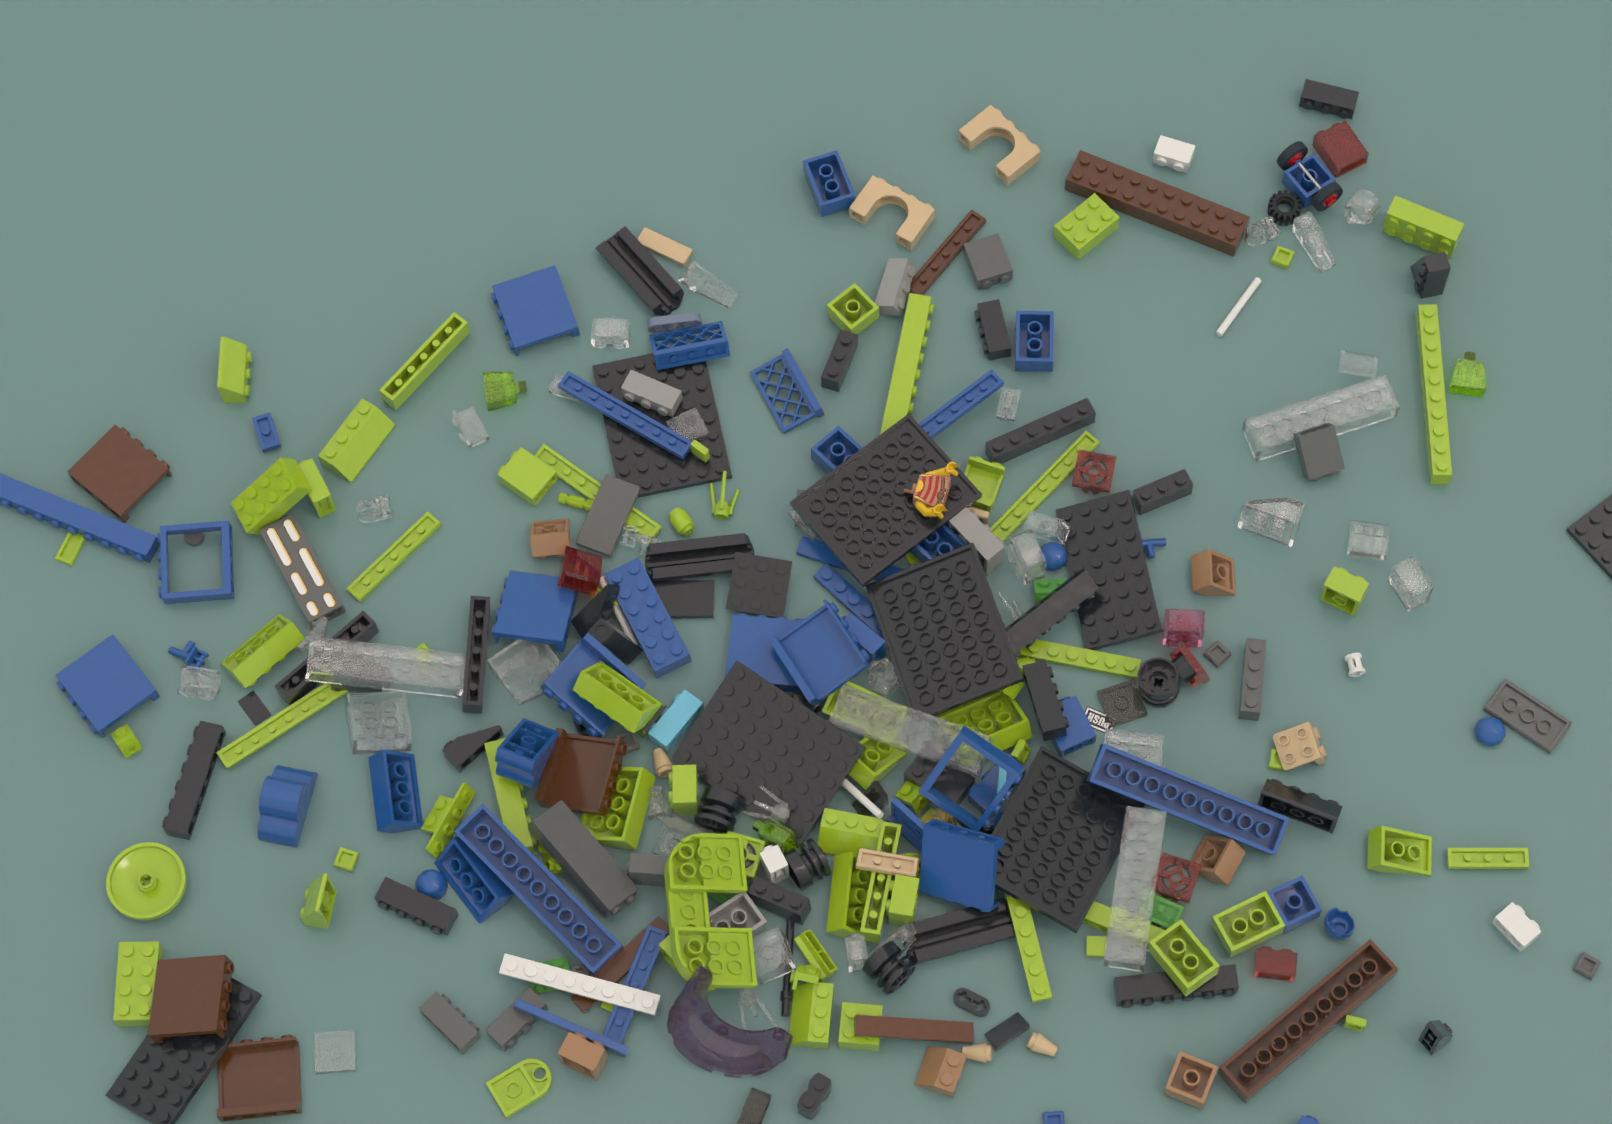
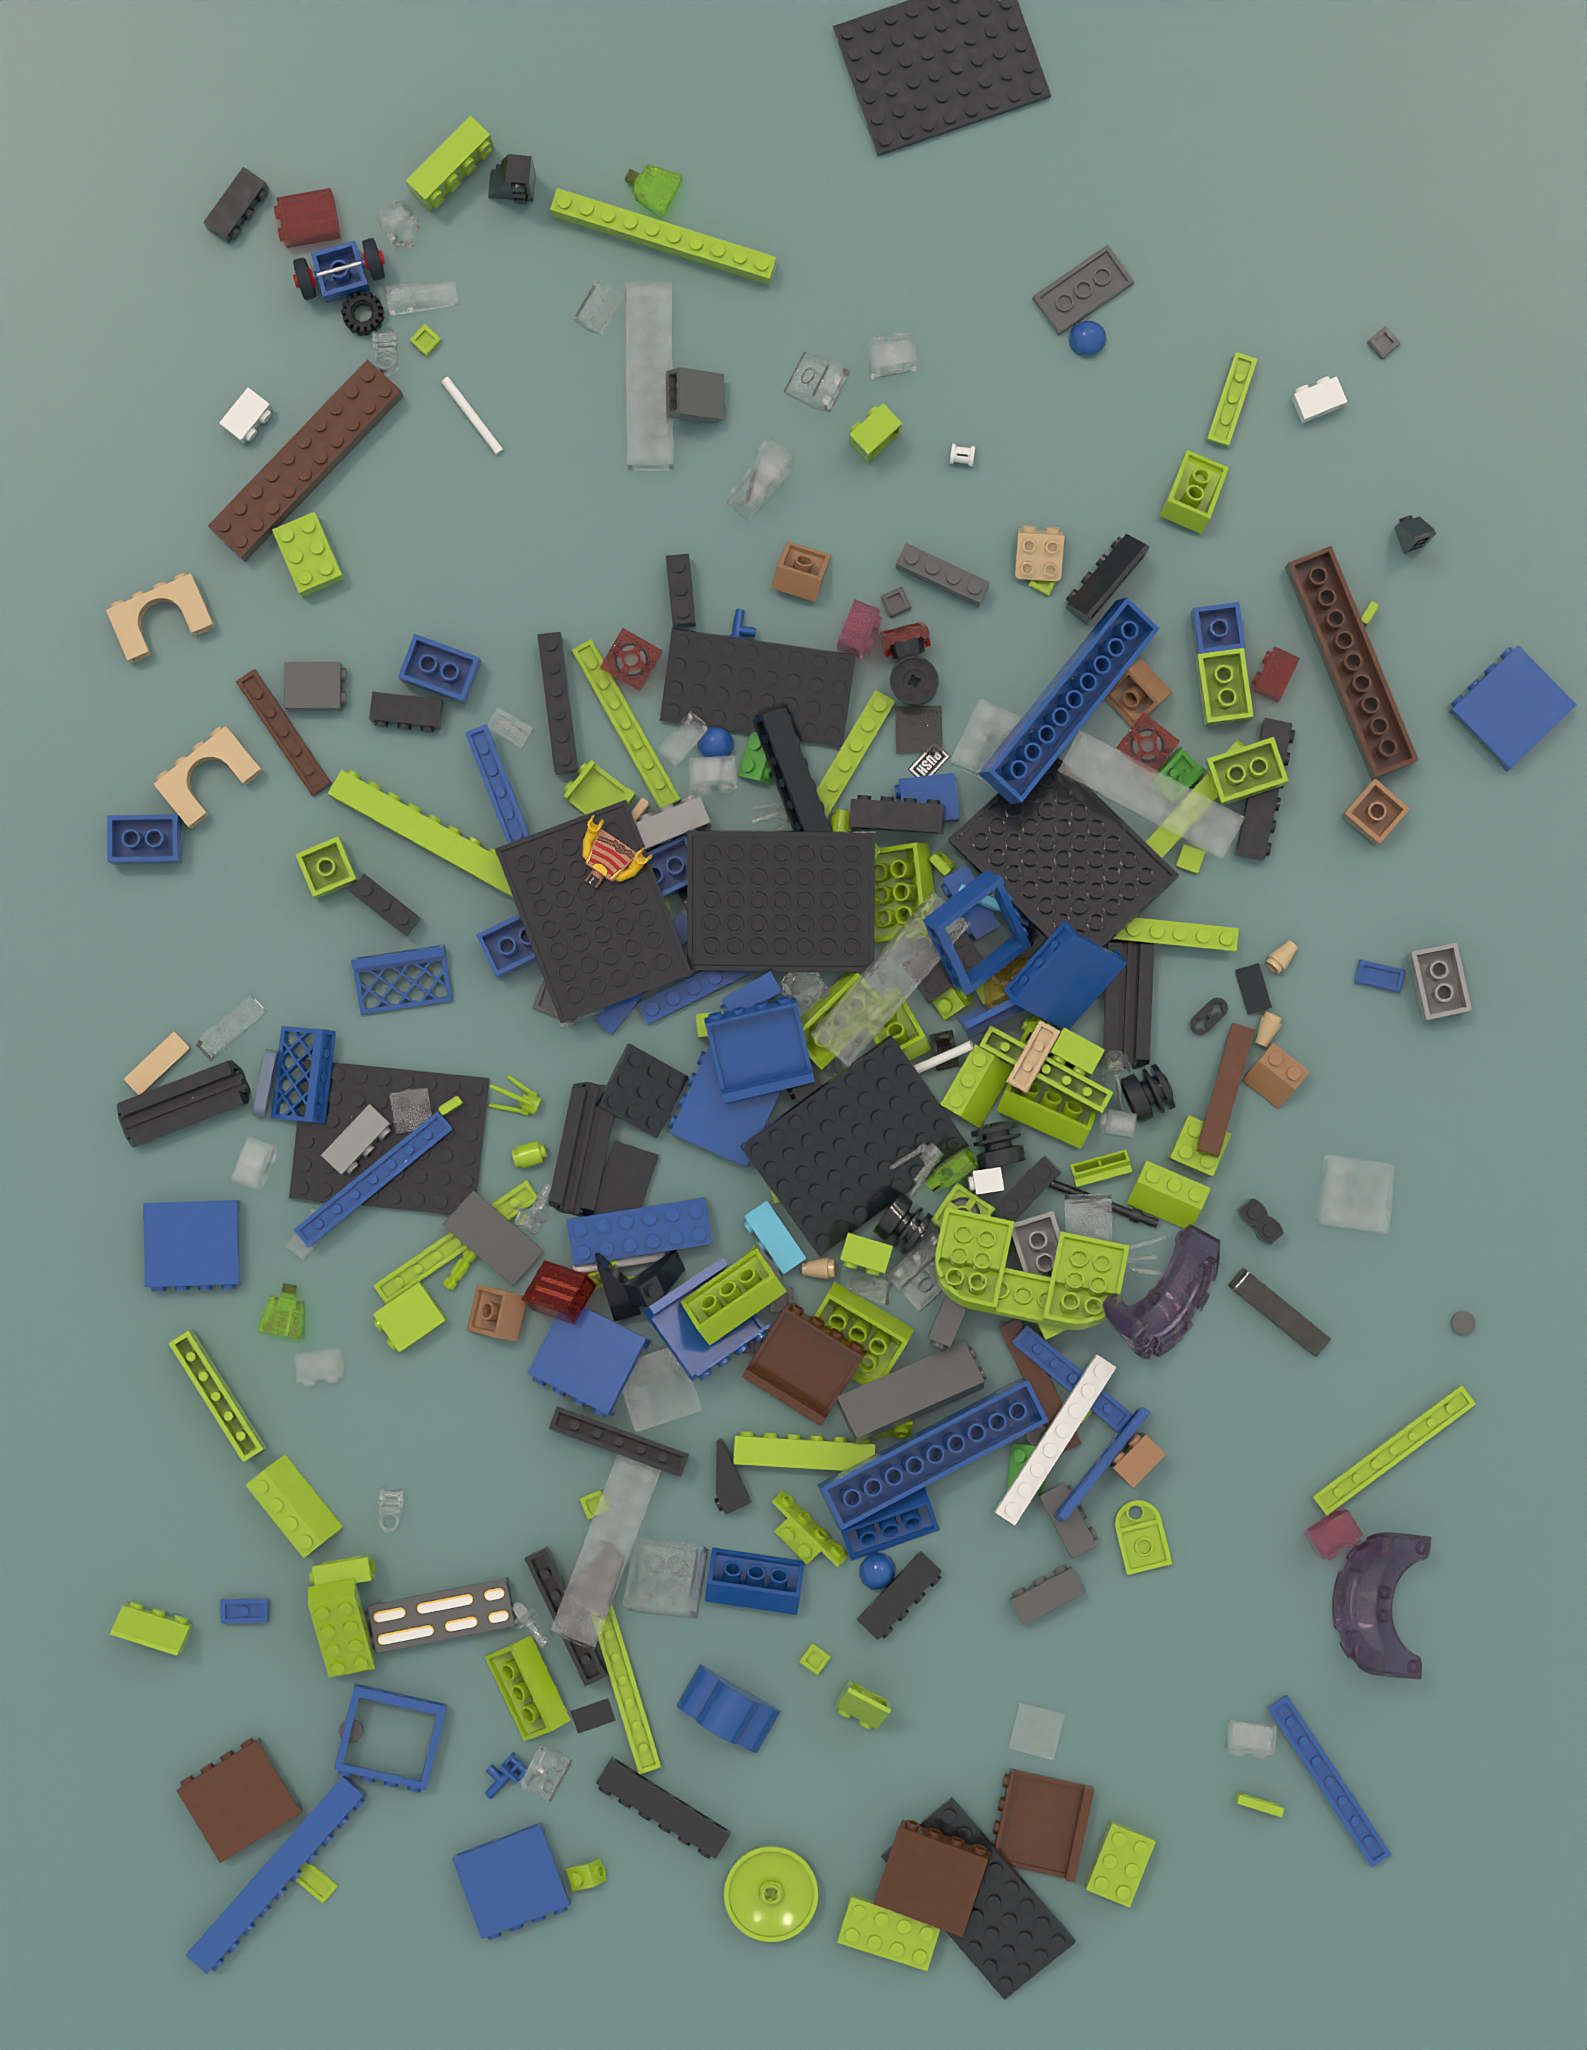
camera: 75 degrees left, 20 degrees up
lime tile [346,511,442,603] -> none
blue brick [495,718,560,789] -> none
lime bracket [790,964,822,990] -> none
light grey brick [875,258,916,316] -> none
blue hair [1324,907,1355,940] -> none

